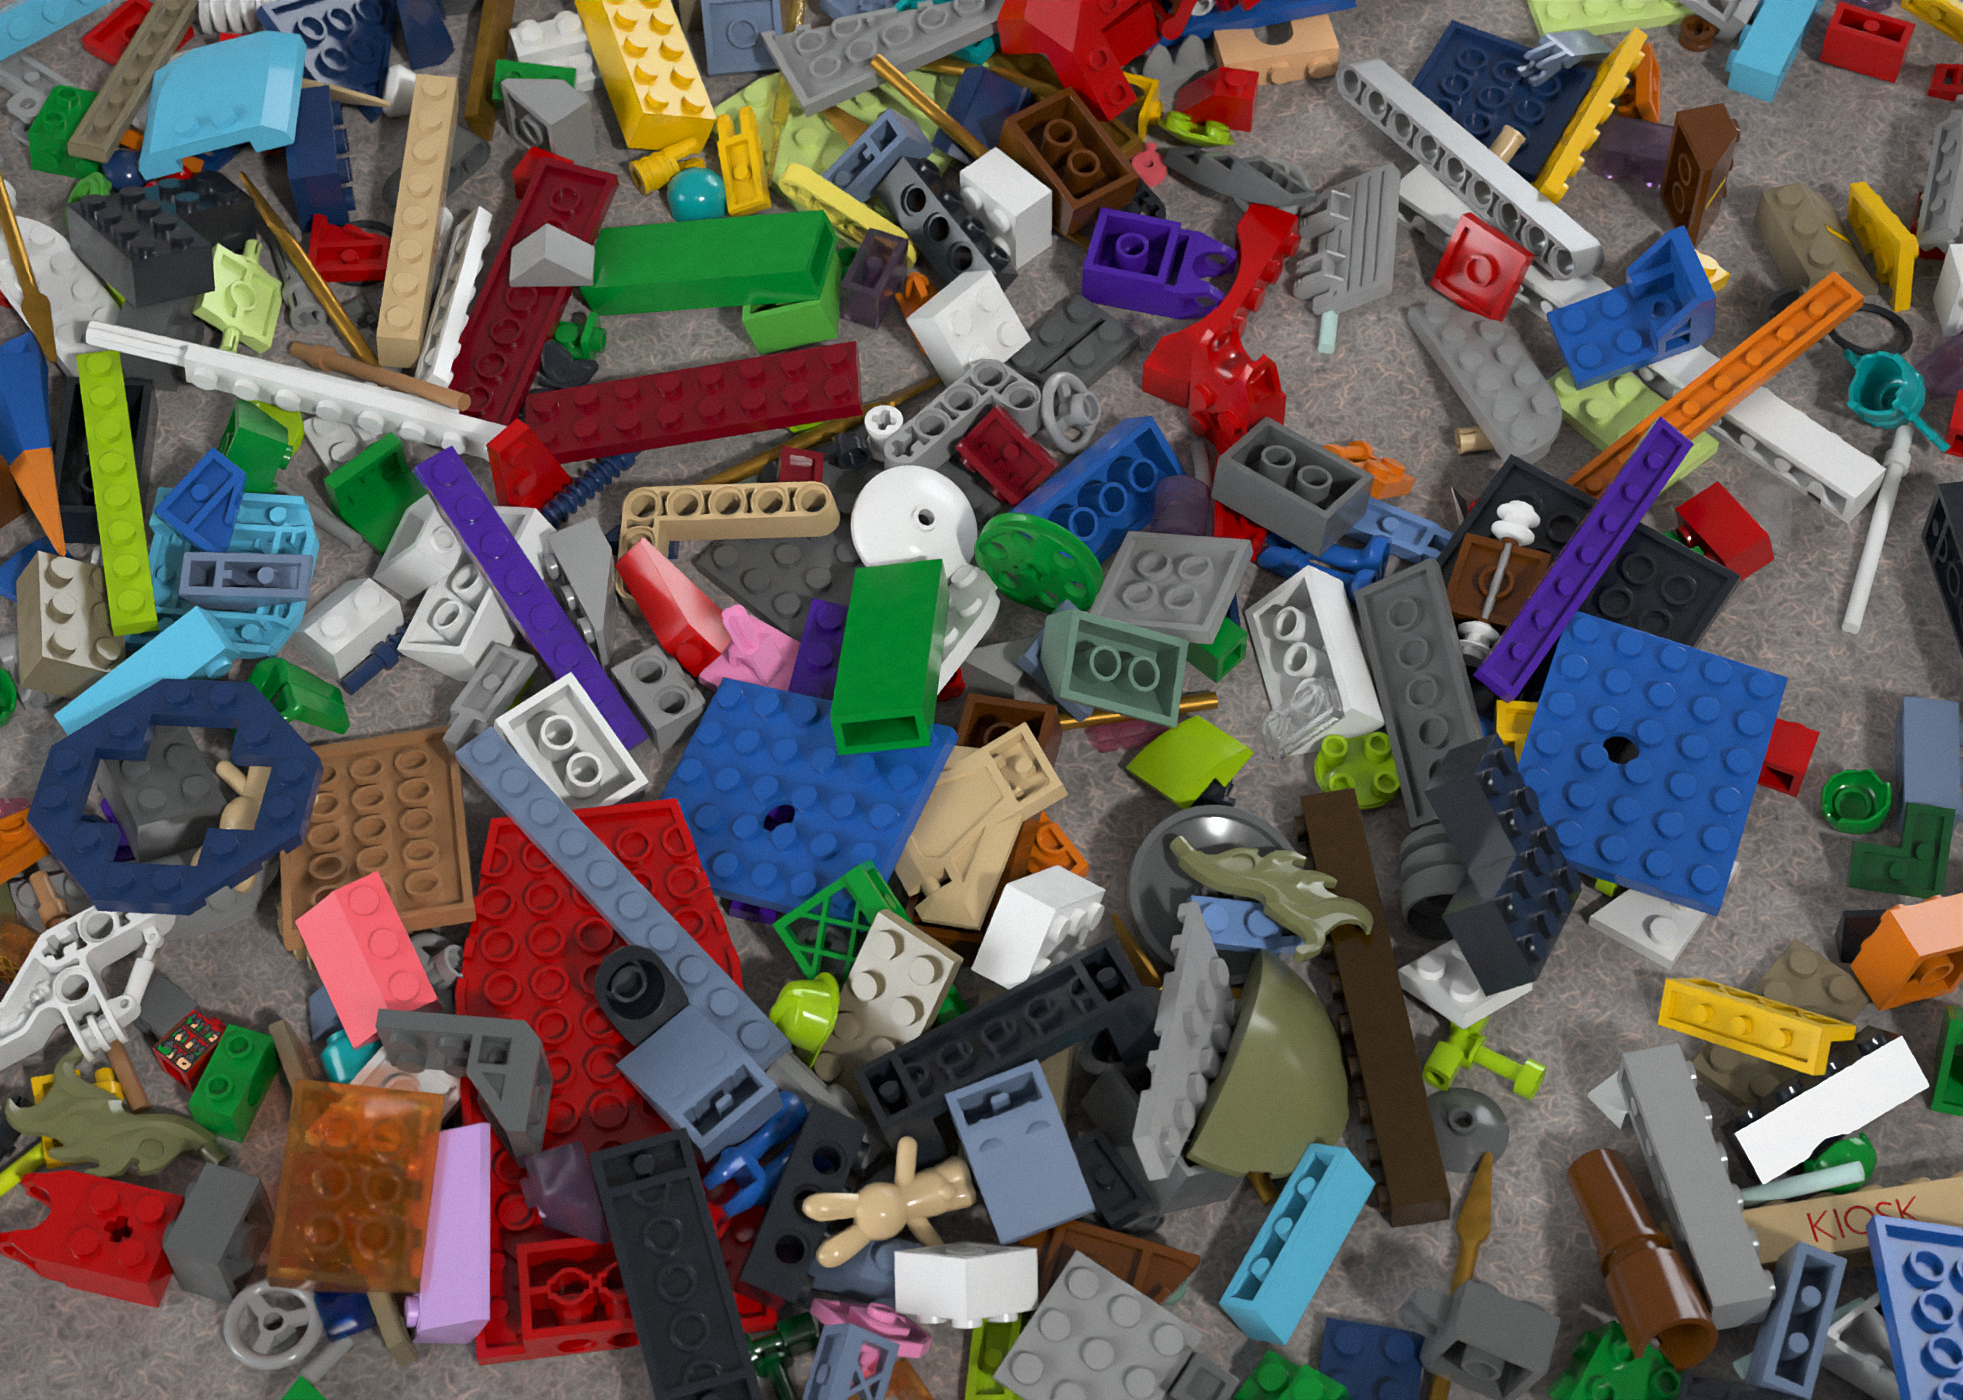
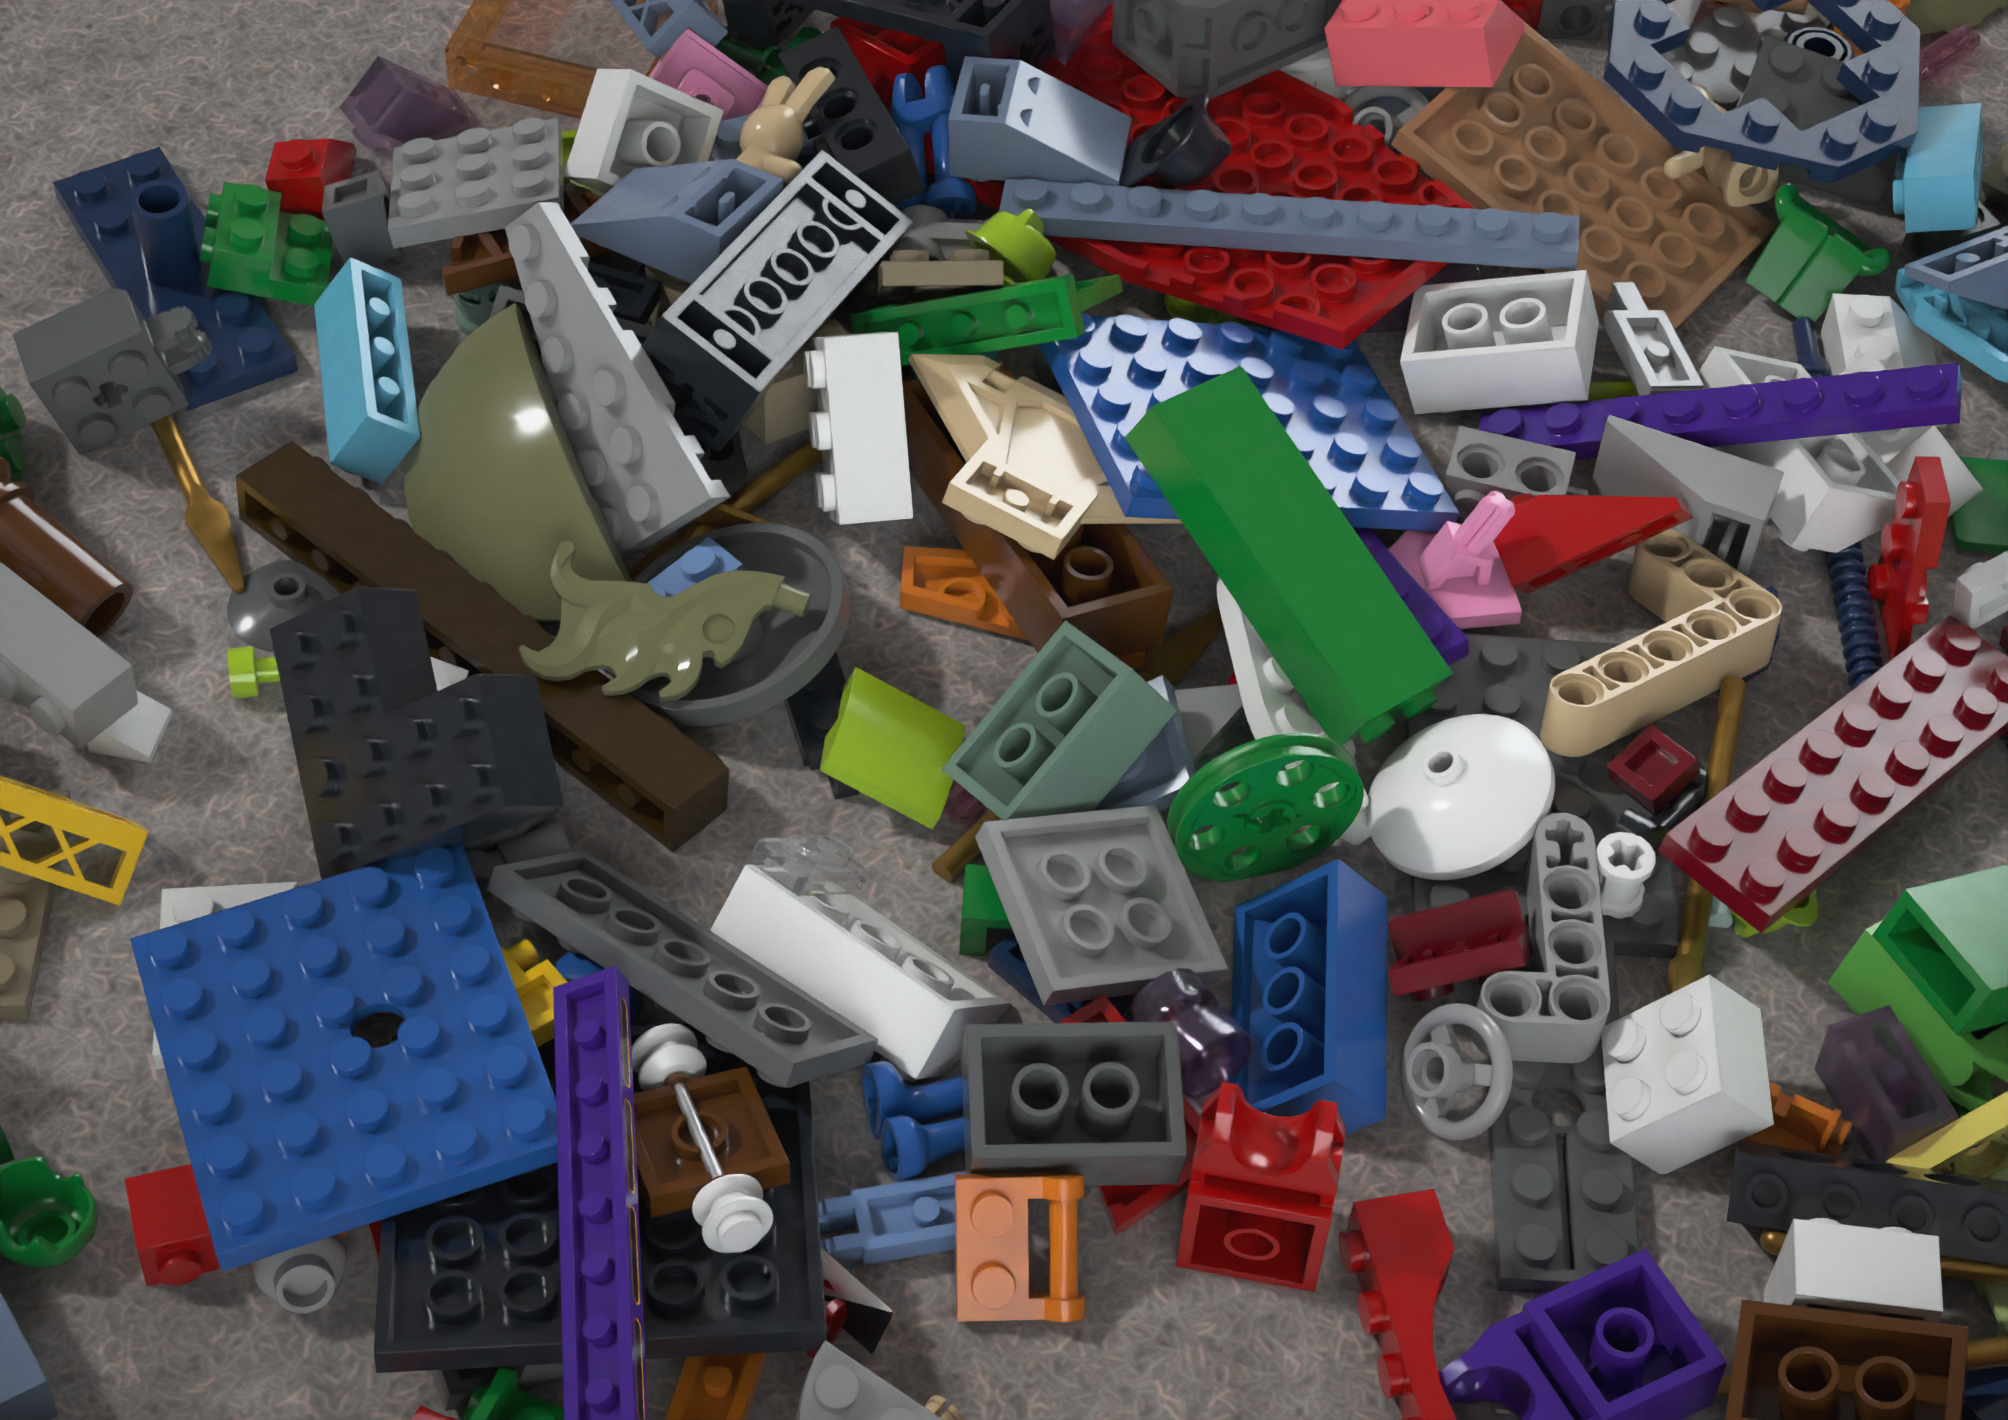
camera: 135 degrees right, 5 degrees down
lime dish [1314,732,1401,810] -> none

